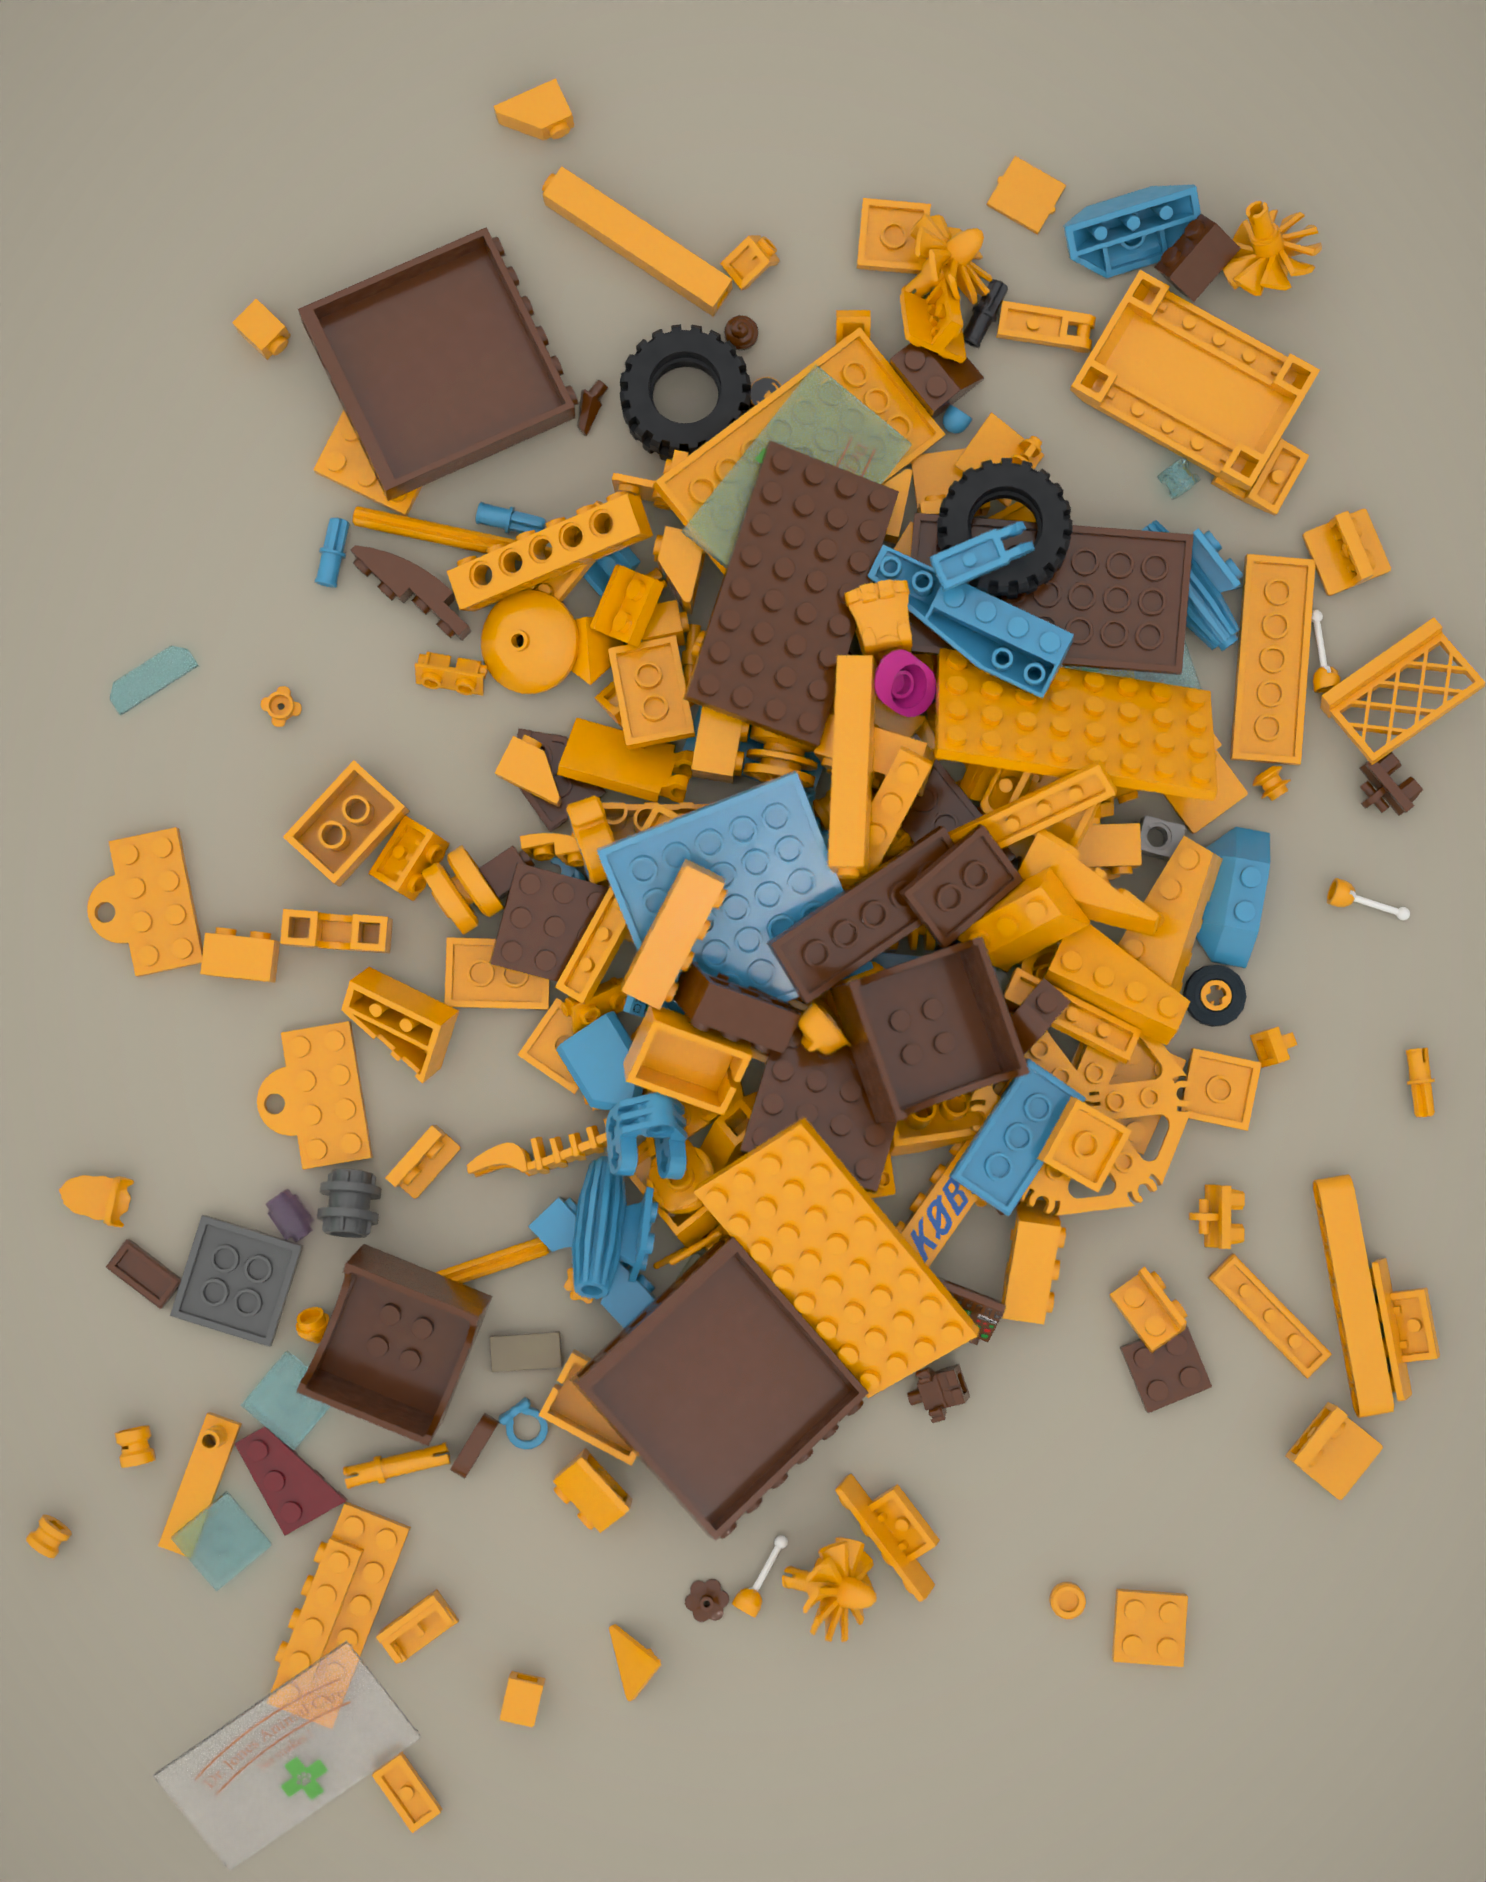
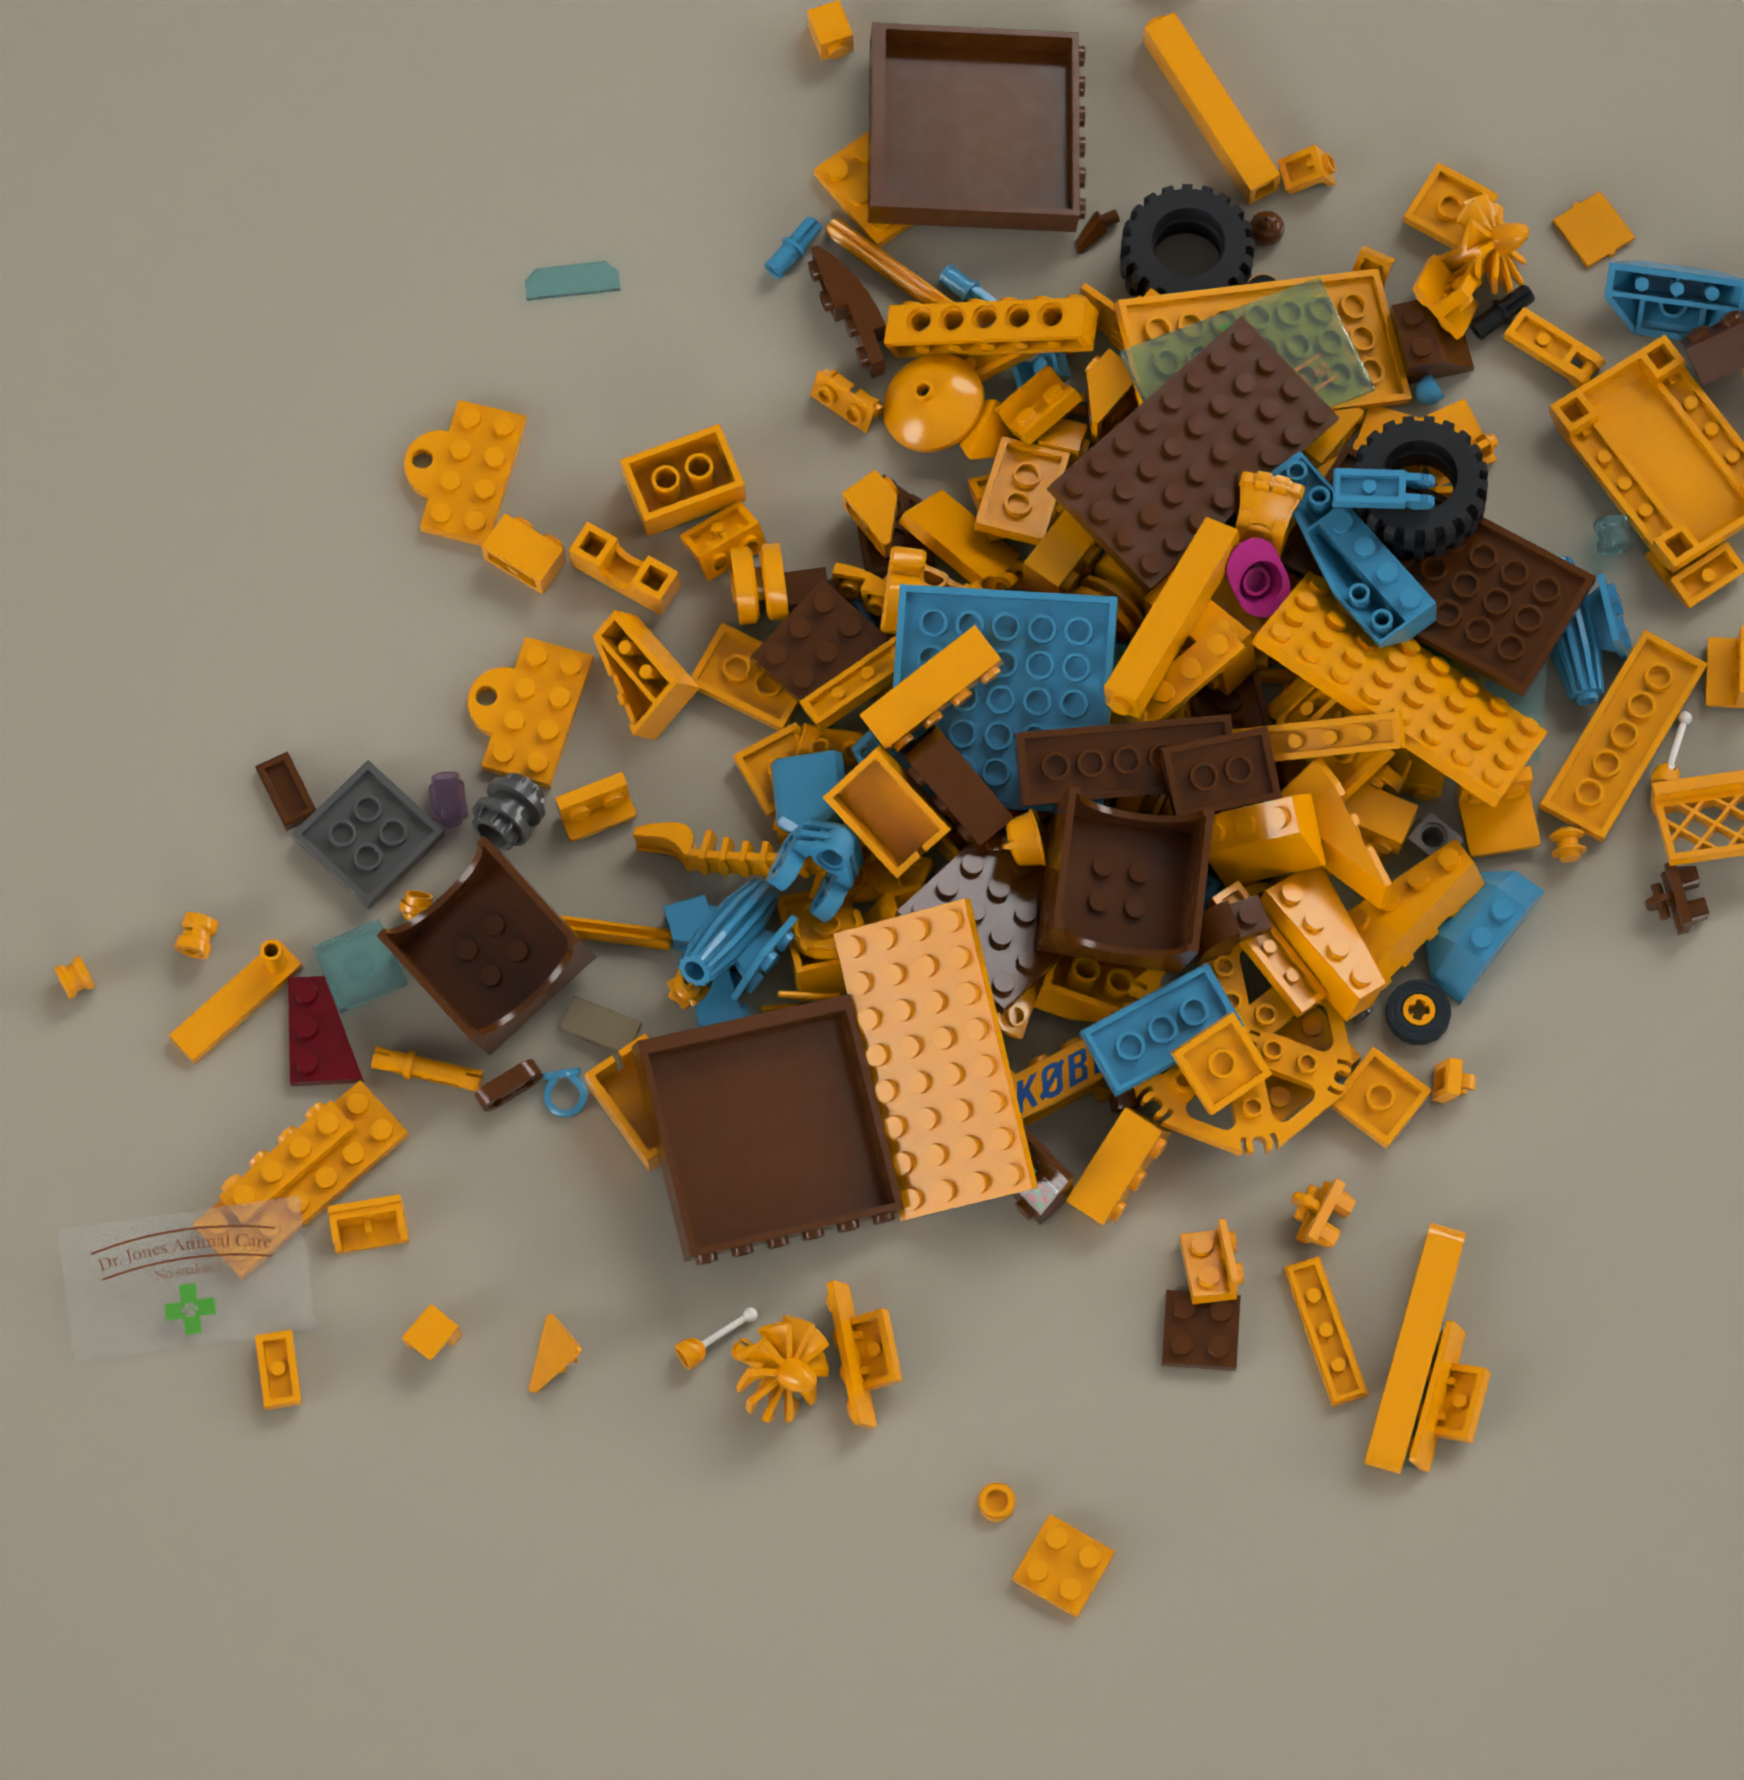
camera: 30 degrees right, 15 degrees down
light orange piece [59,1175,134,1227] -> none
clear light blue tile [171,1491,272,1592] -> none
light orange plate [260,686,302,727] -> none
light orange slope [553,1448,633,1533] -> none
reddish brown plant [685,1579,729,1622] -> none
reddish brown piece [907,1364,970,1423] -> none
light orange bracket [1285,1402,1383,1500] -> none
hinge [1327,878,1410,921] -> none
light orange axle [1405,1048,1435,1118] -> none

